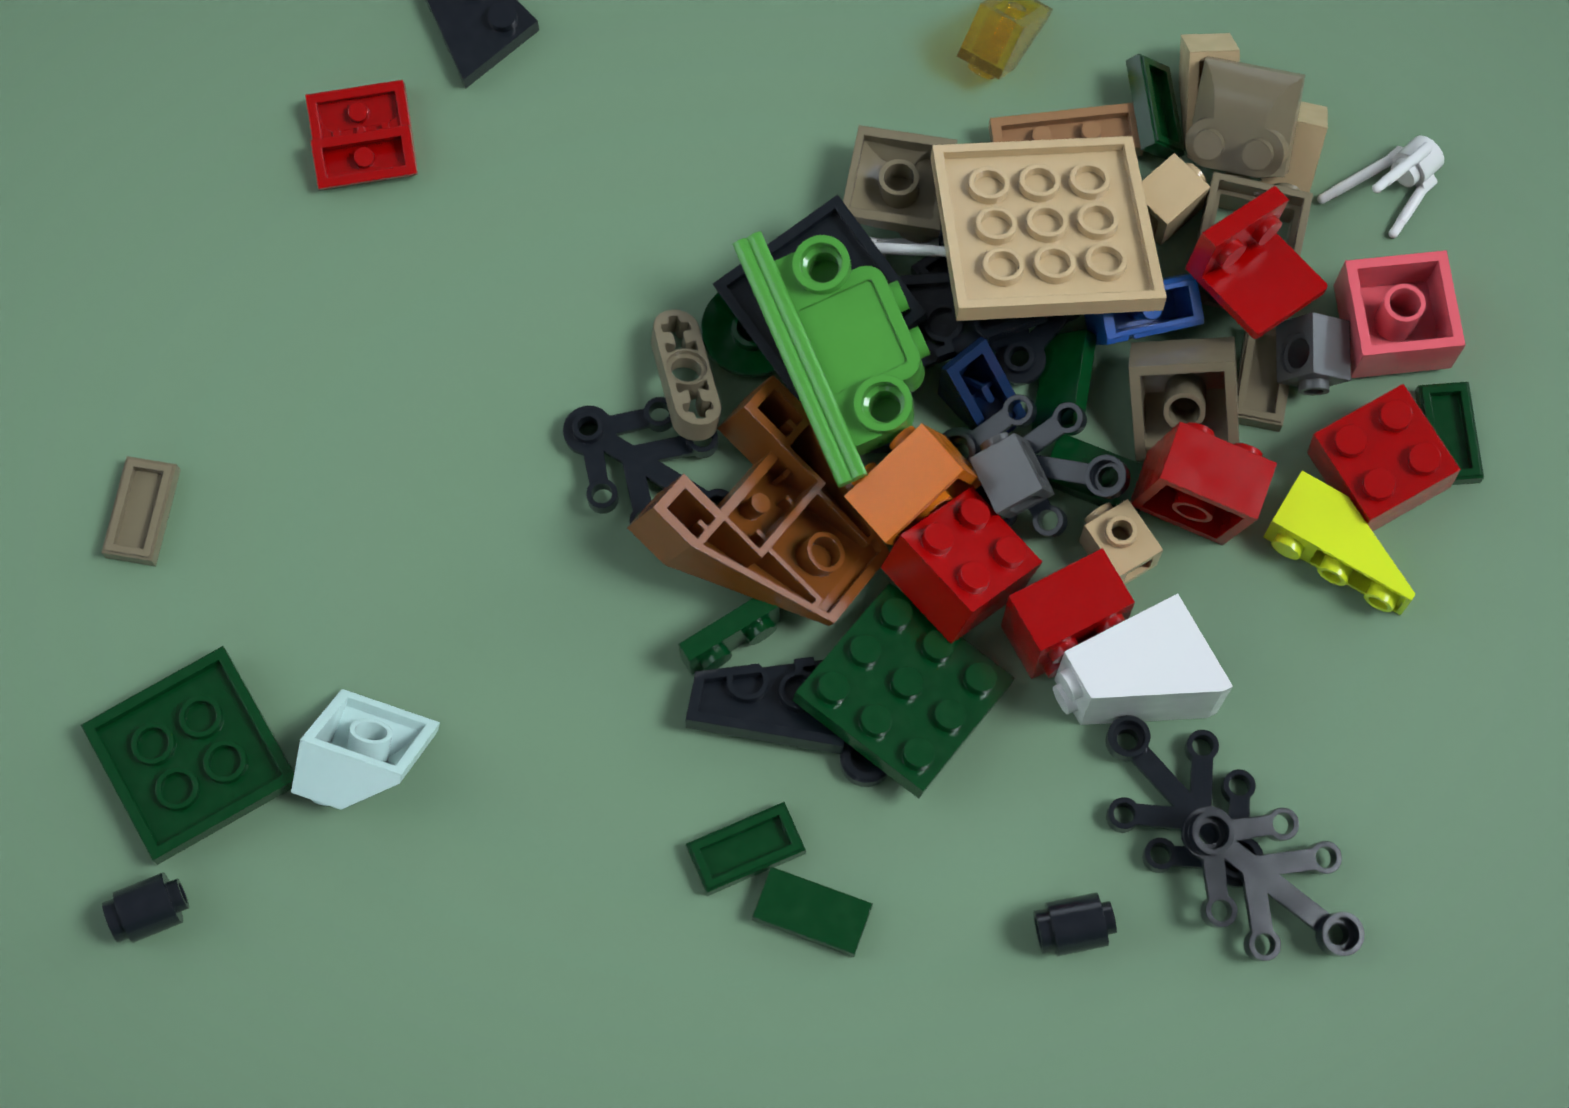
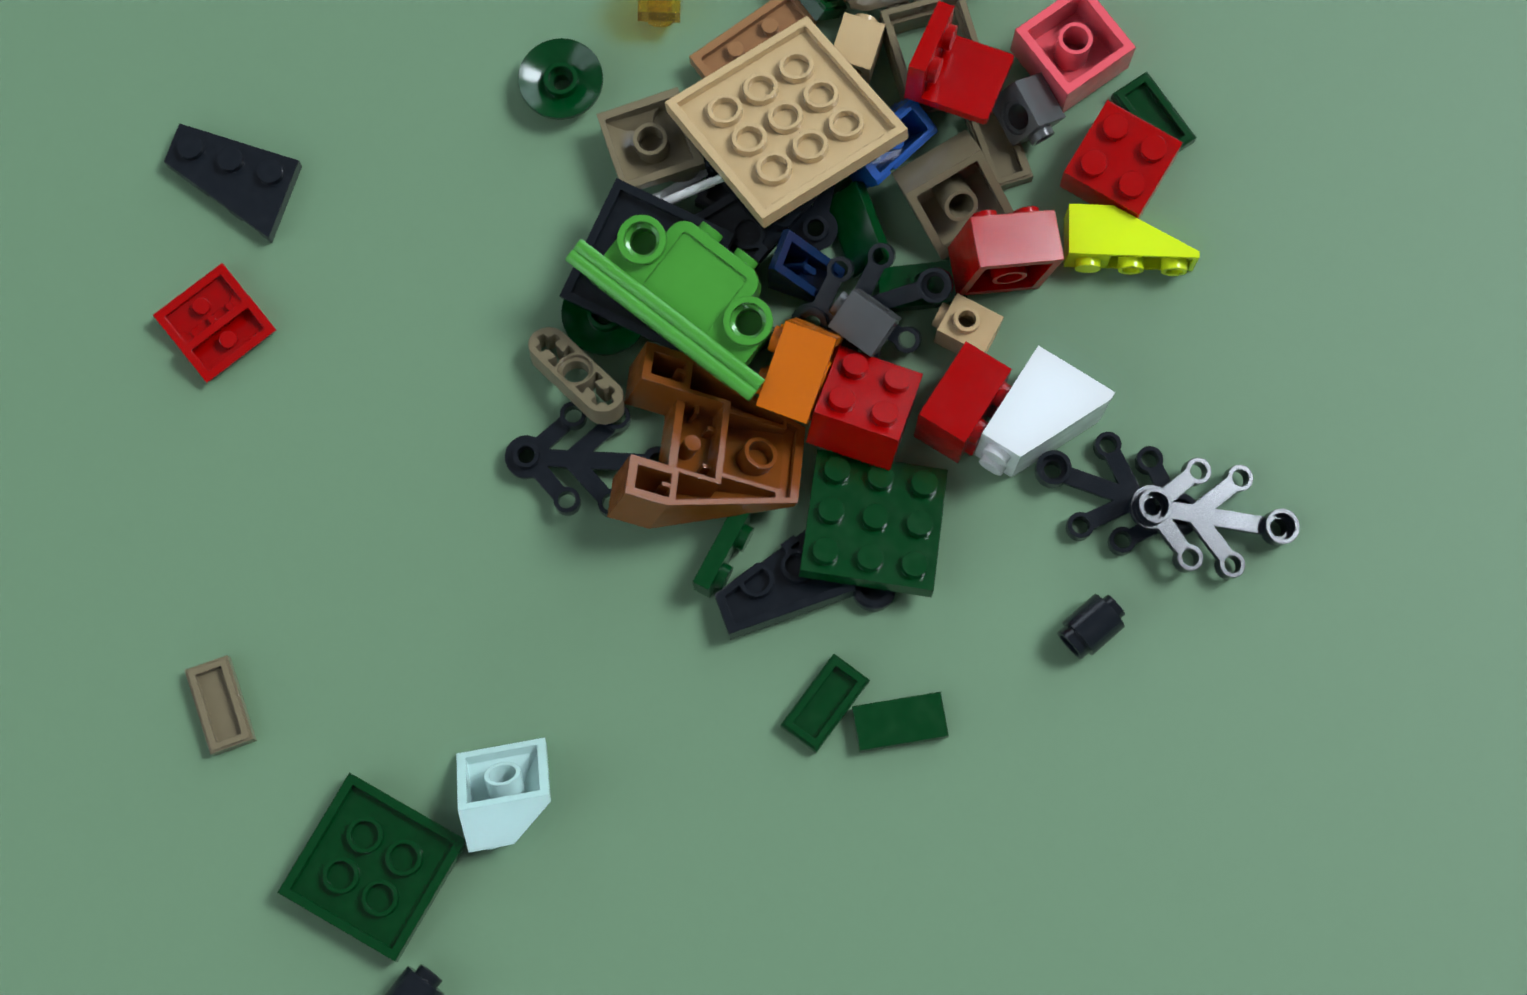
camera: 30 degrees left, 5 degrees up
none -> dark green dish [518,38,603,120]

